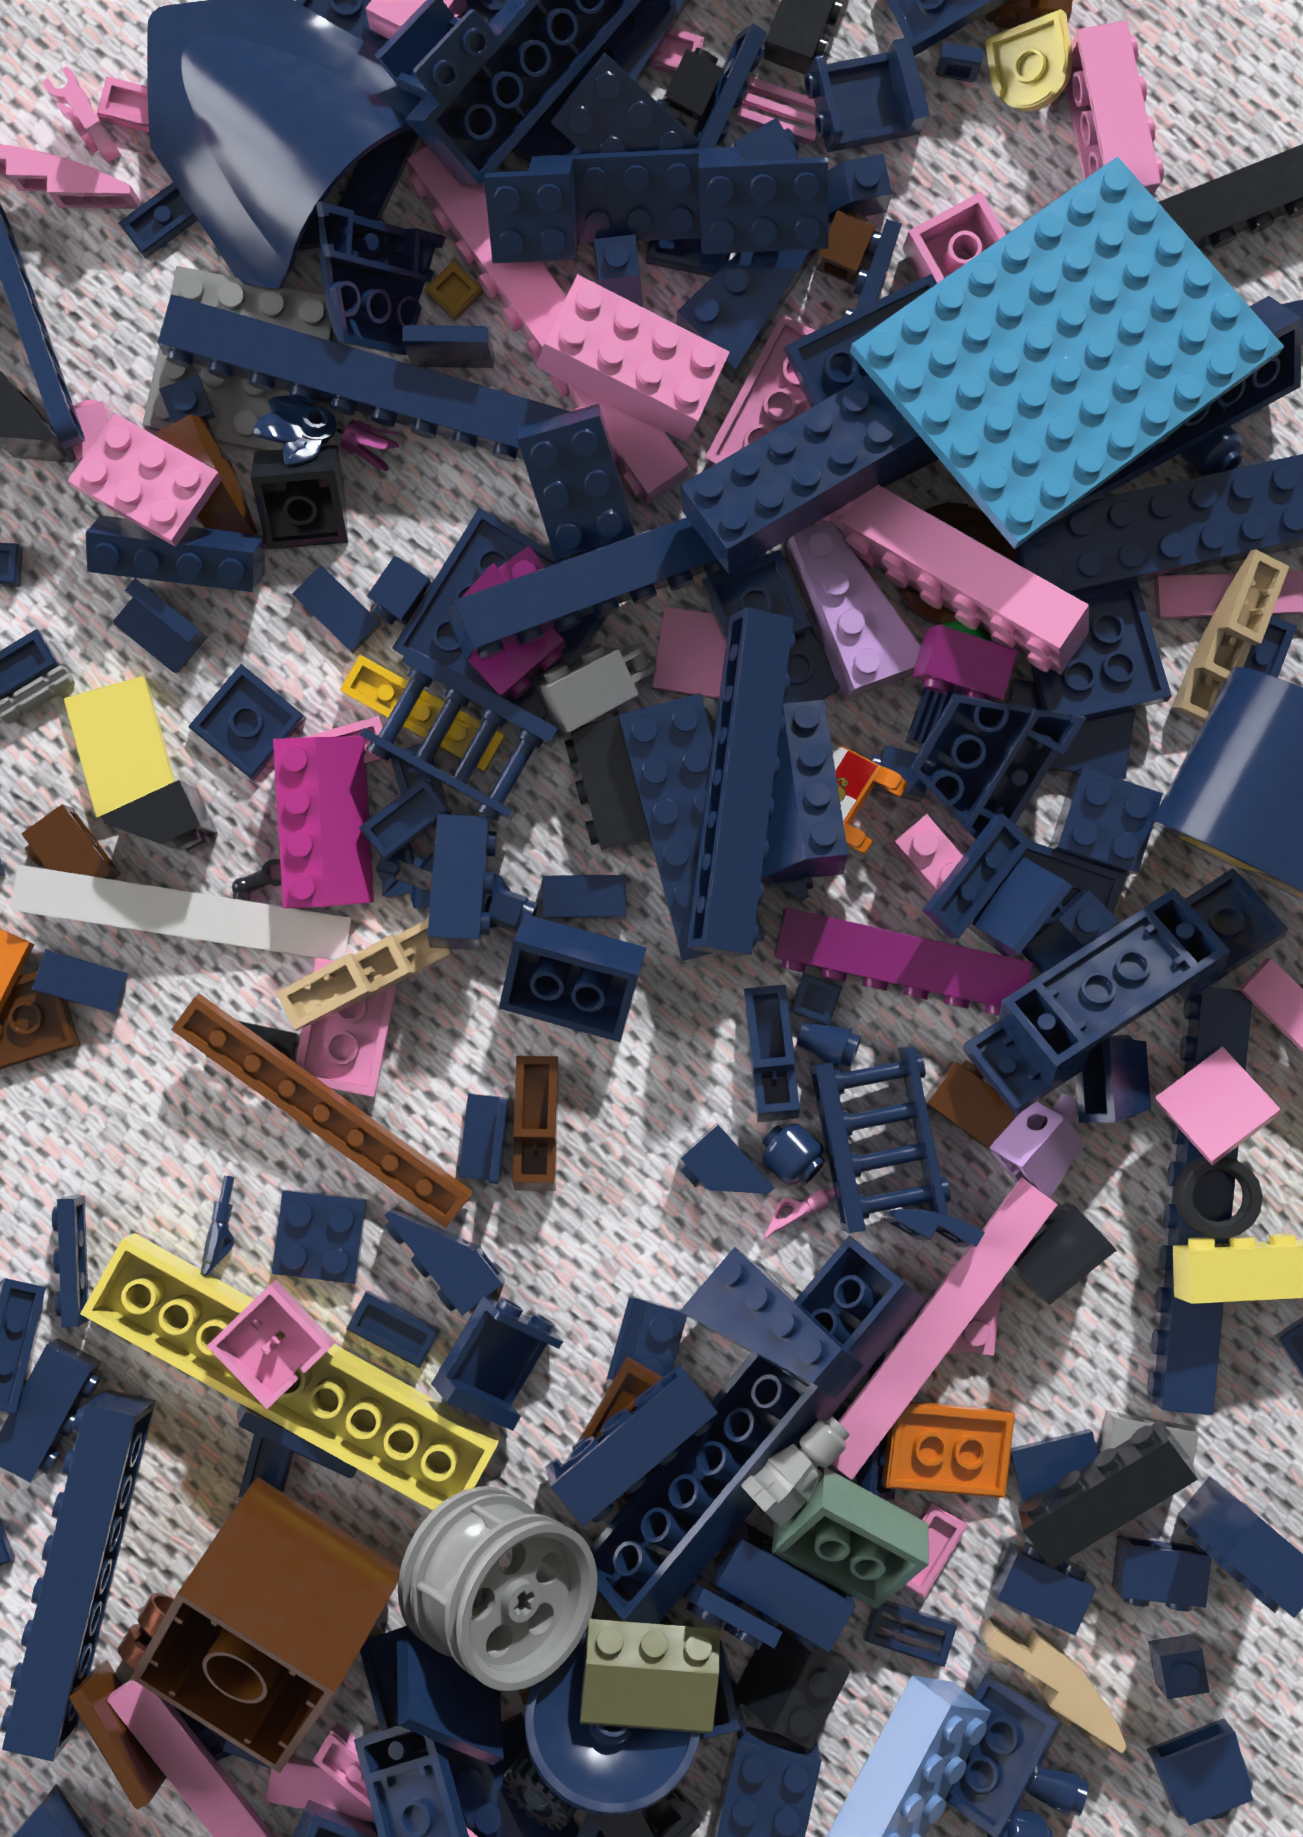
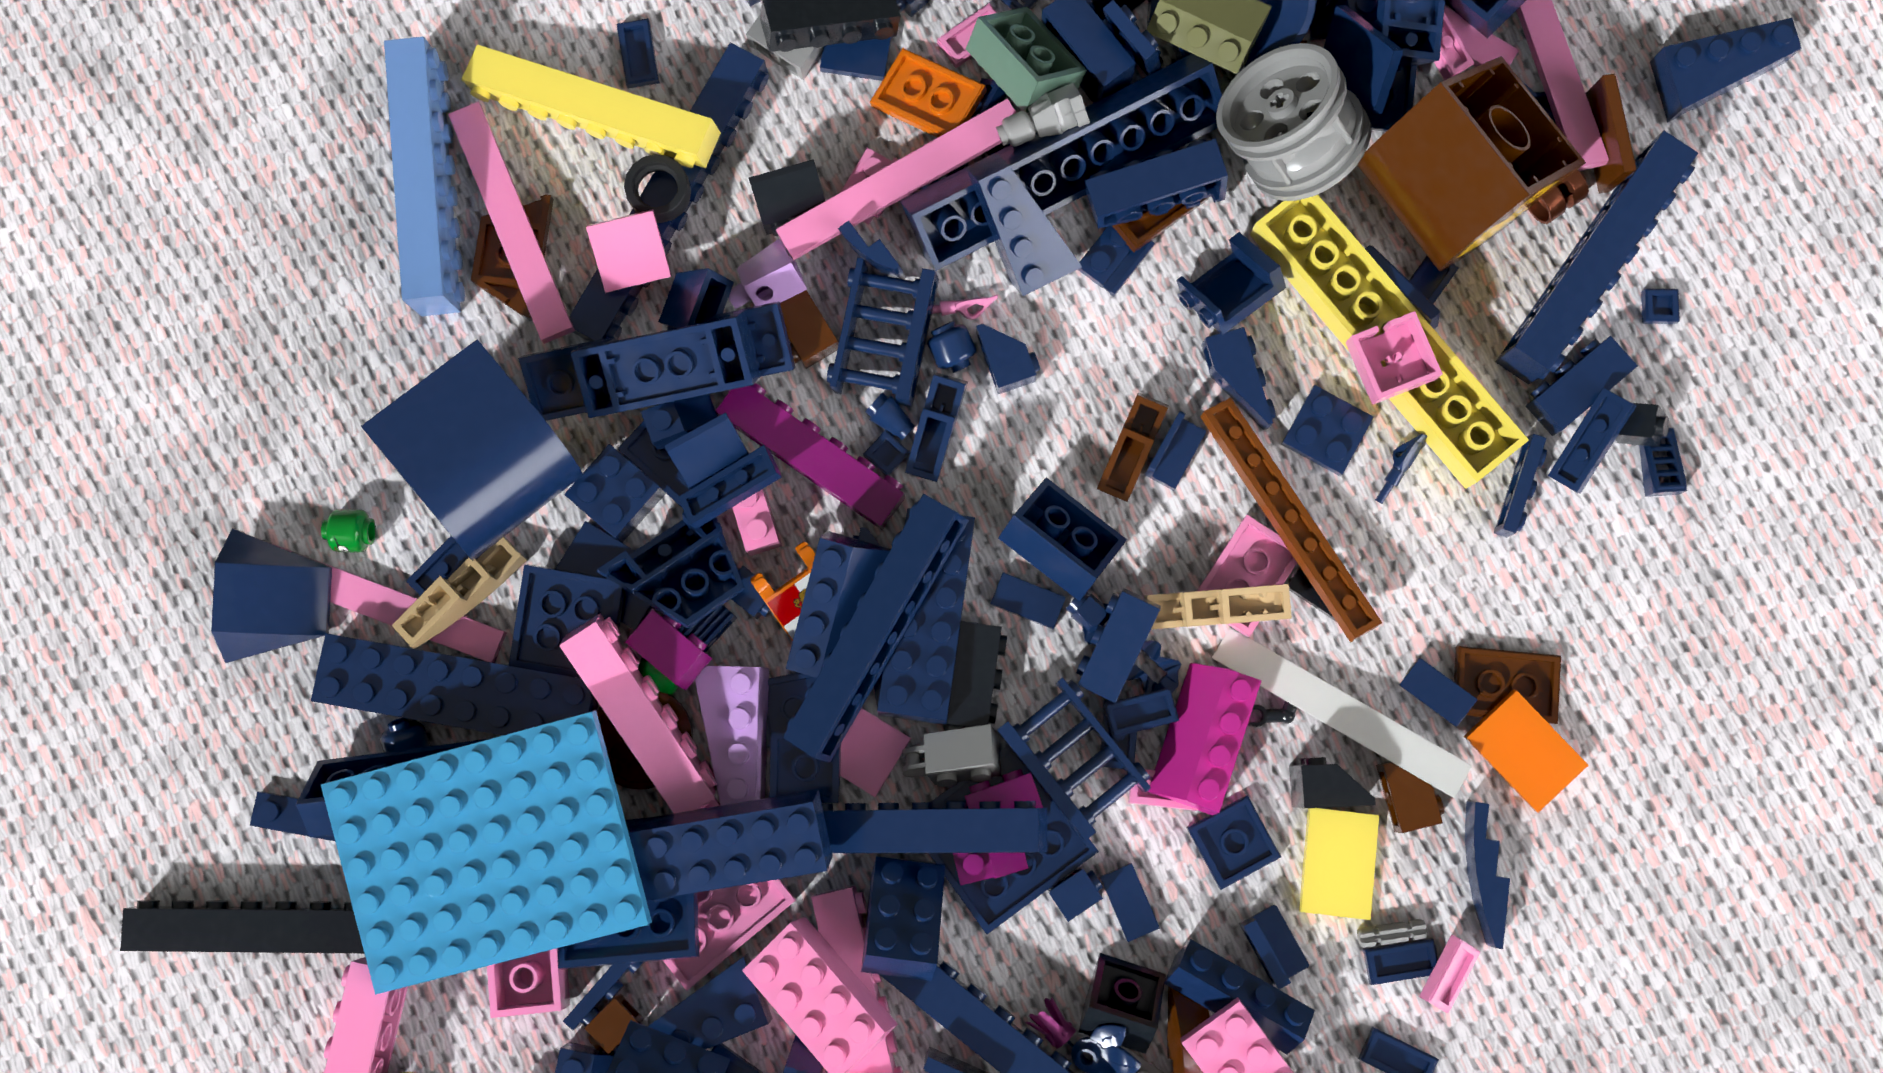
camera: 150 degrees left, 5 degrees down
yellow plate [340,655,506,773] -> none
dark blue tile [346,1290,441,1368] -> none

